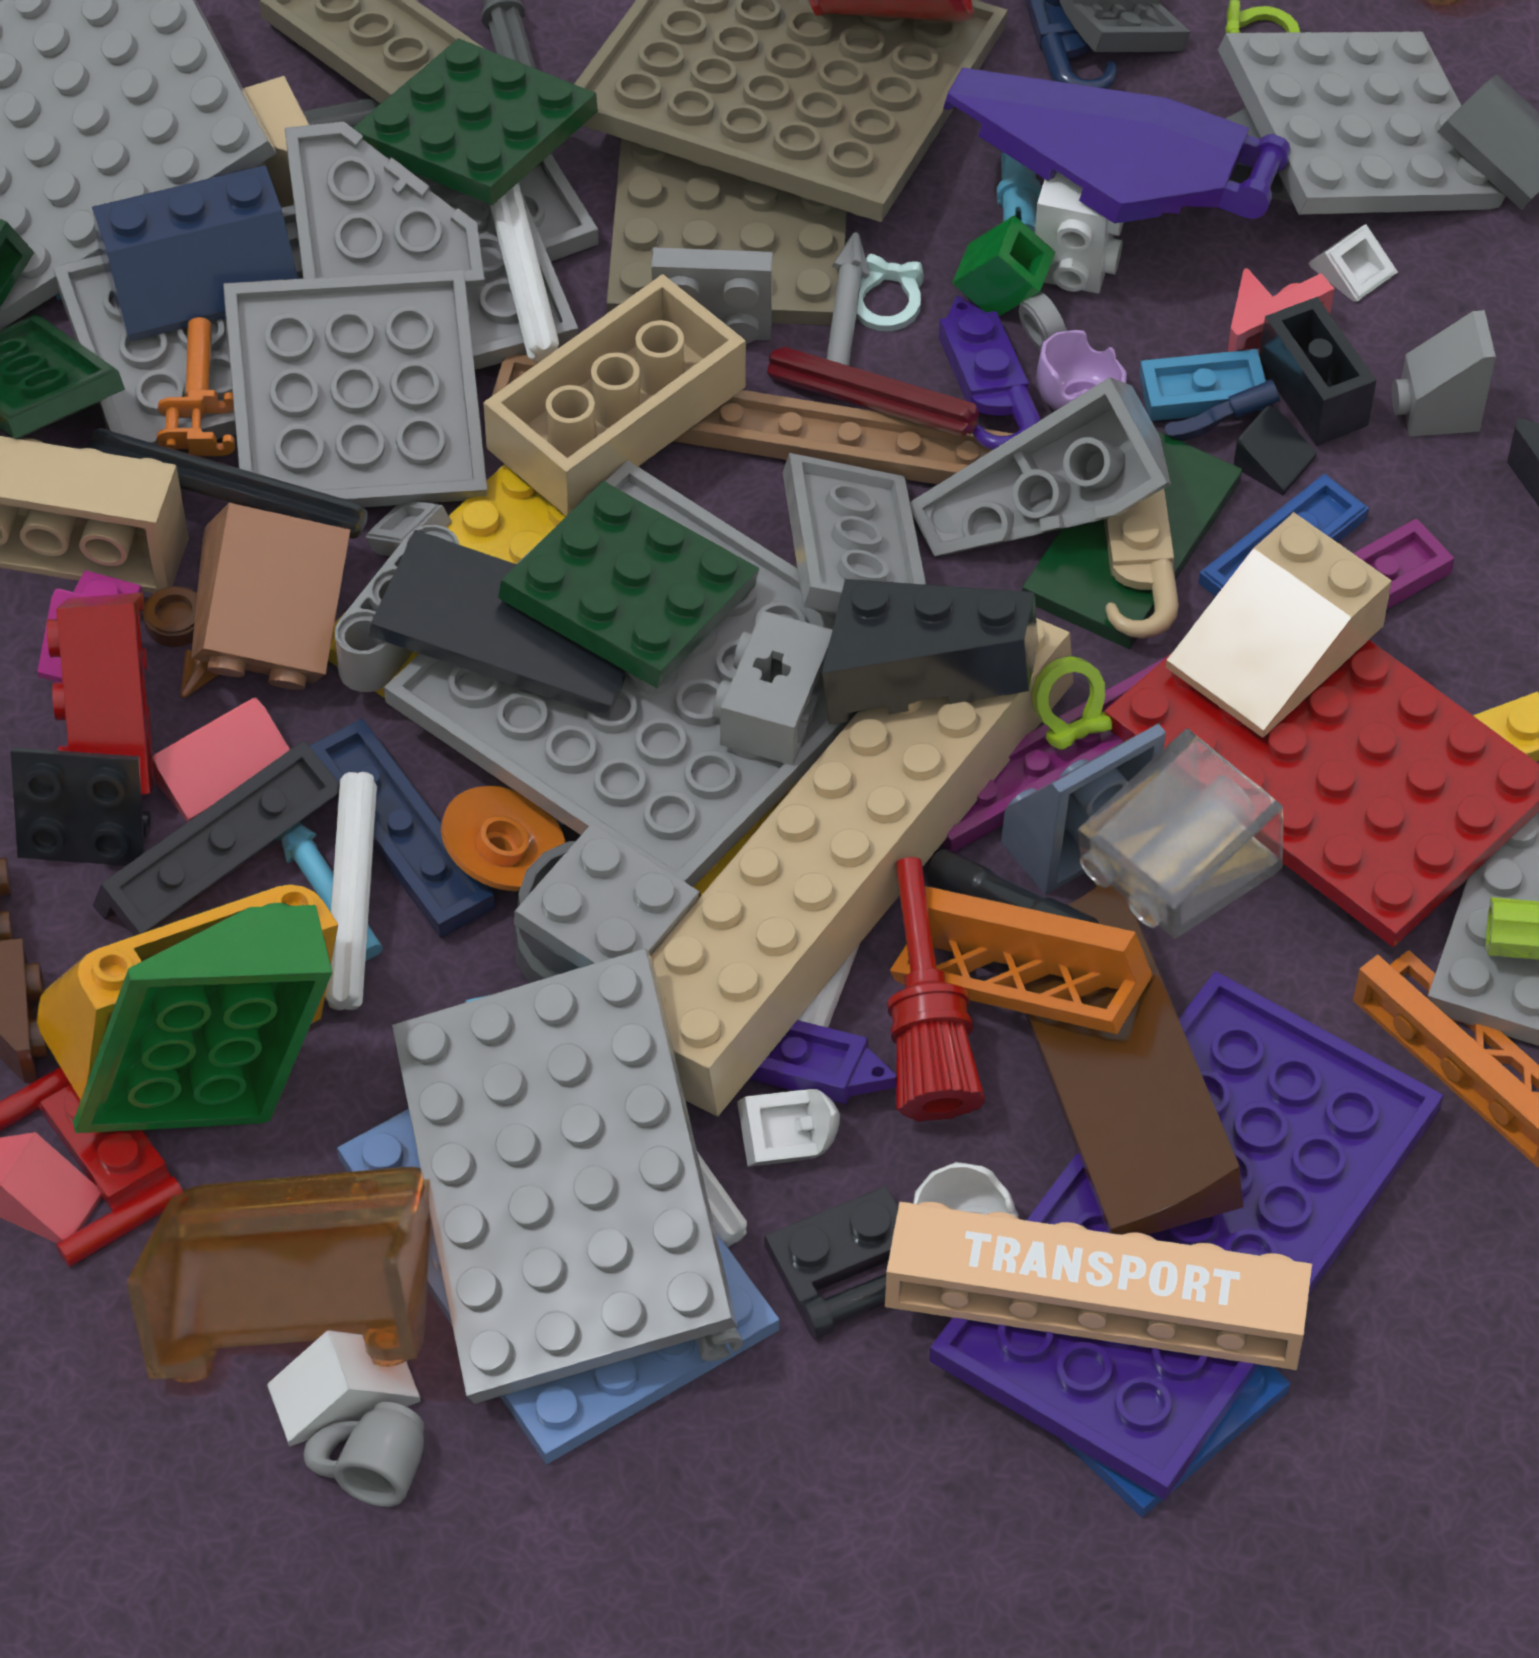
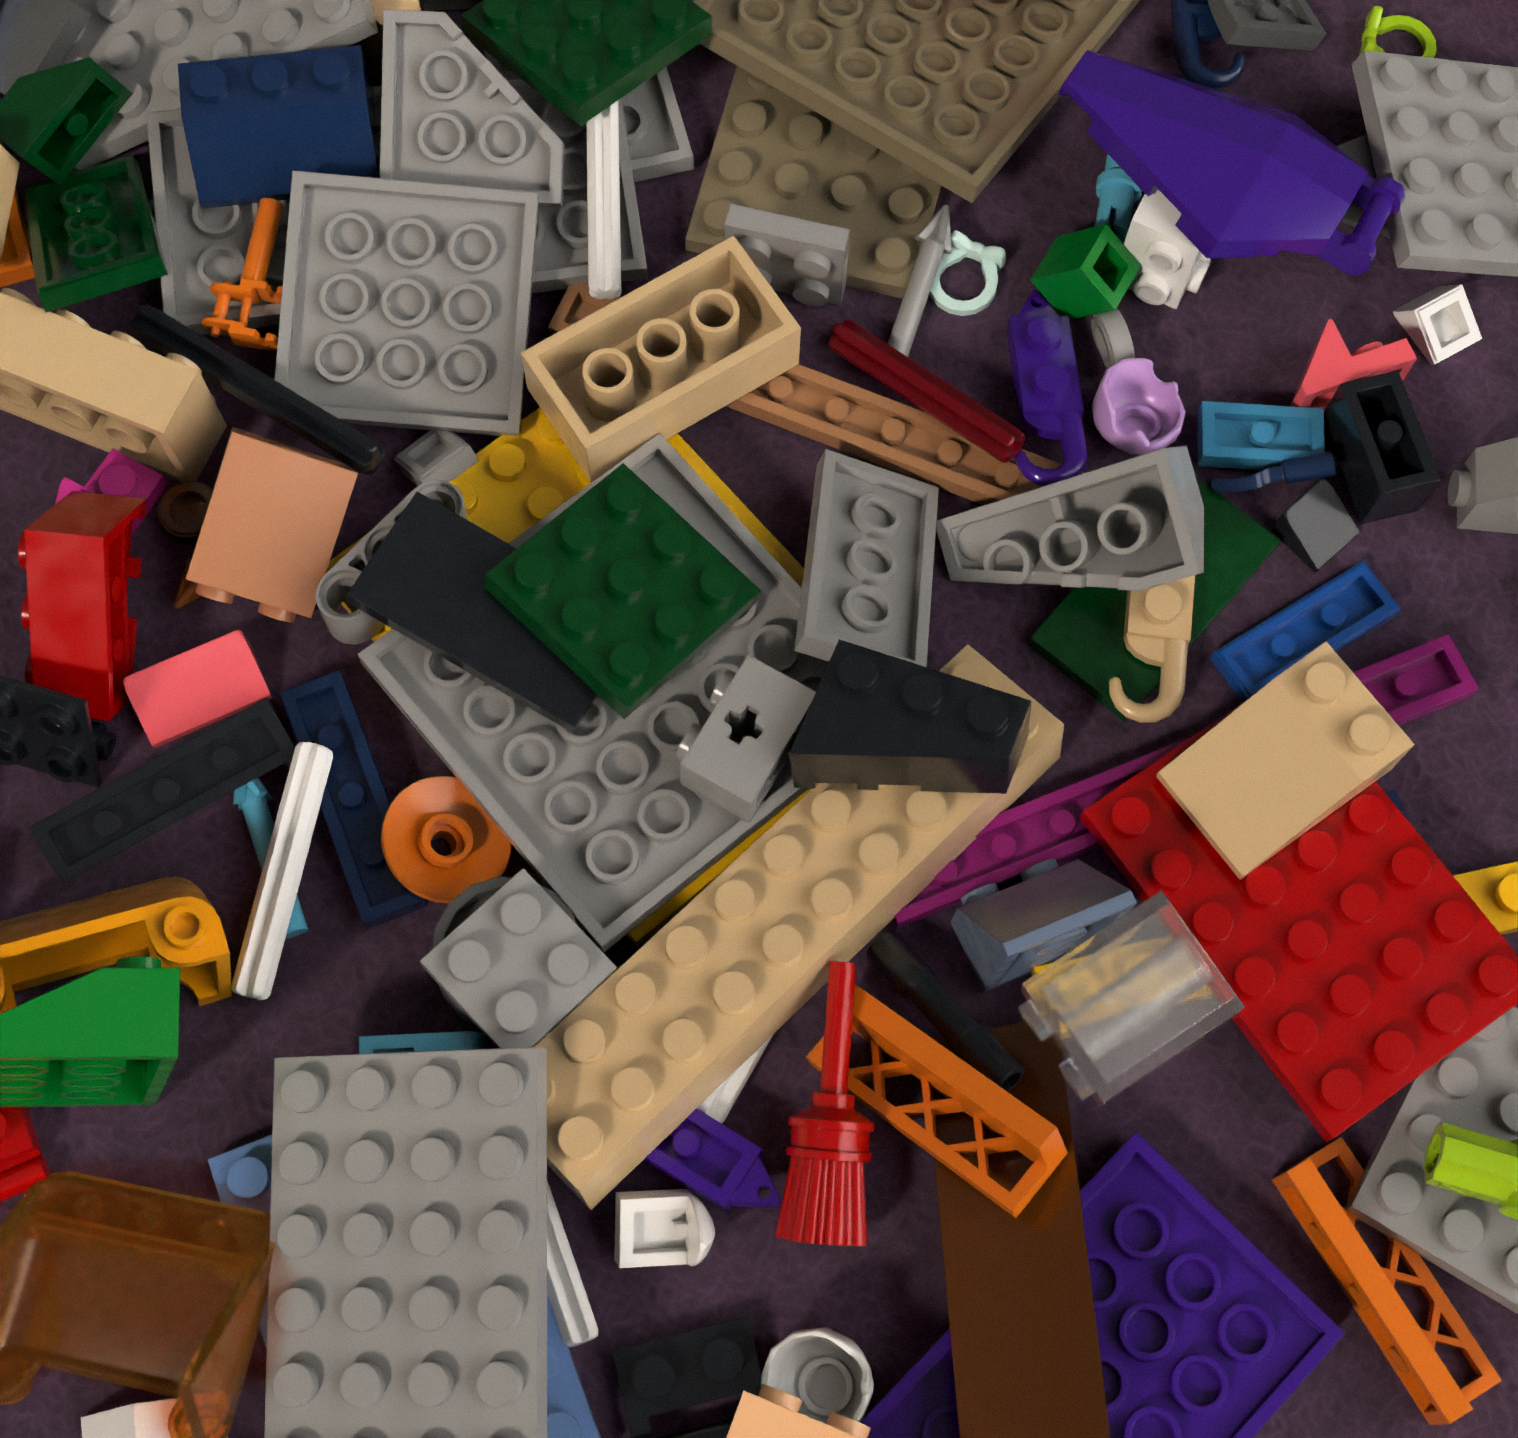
camera: 10 degrees right, 15 degrees up
lime piece [1031,656,1112,750] -> none

